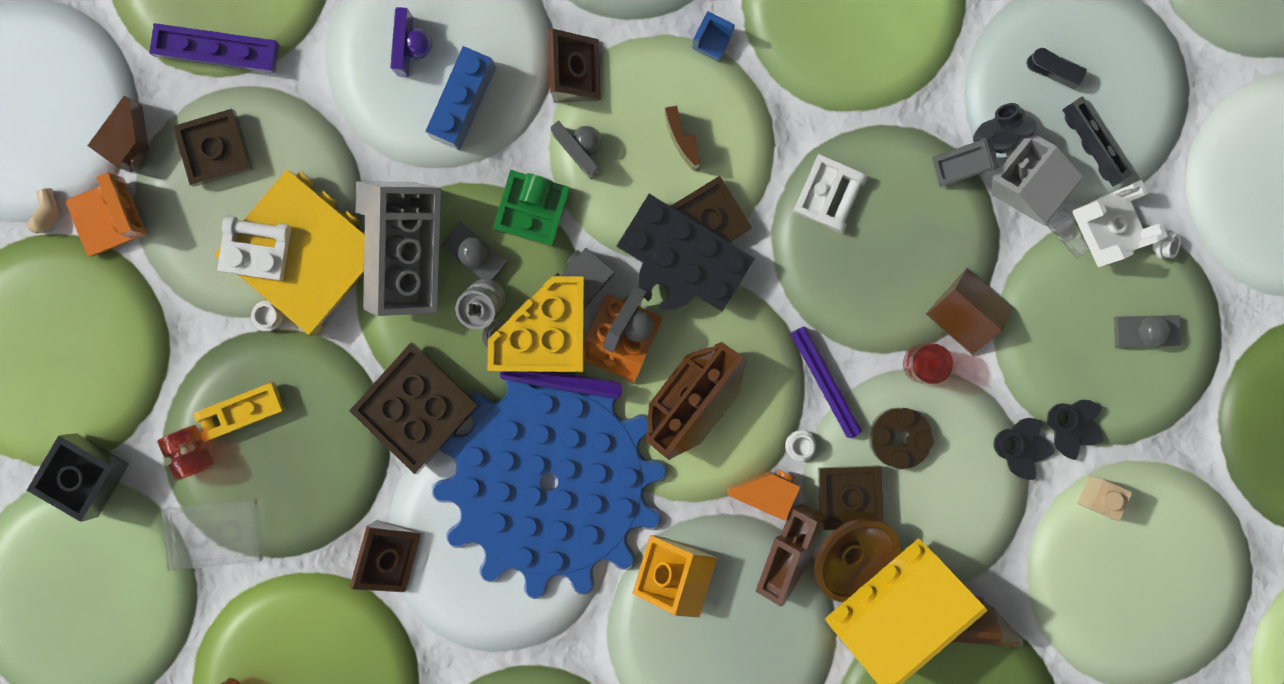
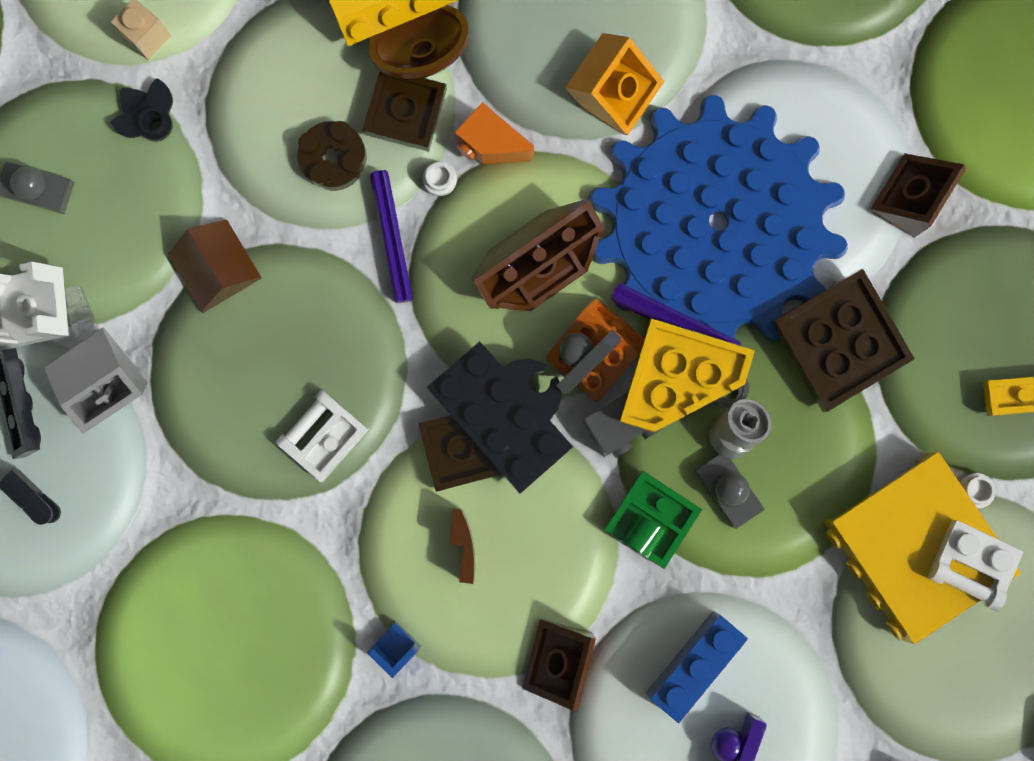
camera: 160 degrees left, 5 degrees down
dark brown plate [173,108,253,187] -> none
light grey hinge [356,181,441,316] -> none
dark grey tile [550,120,602,180] -> none
reddish brown slope [756,503,828,607] -> none
clear red wheel [903,344,953,384] -> none
dark grey tile [932,138,1000,187] -> none
black plate [973,103,1037,154] -> none
black plate [993,418,1055,480] -> none

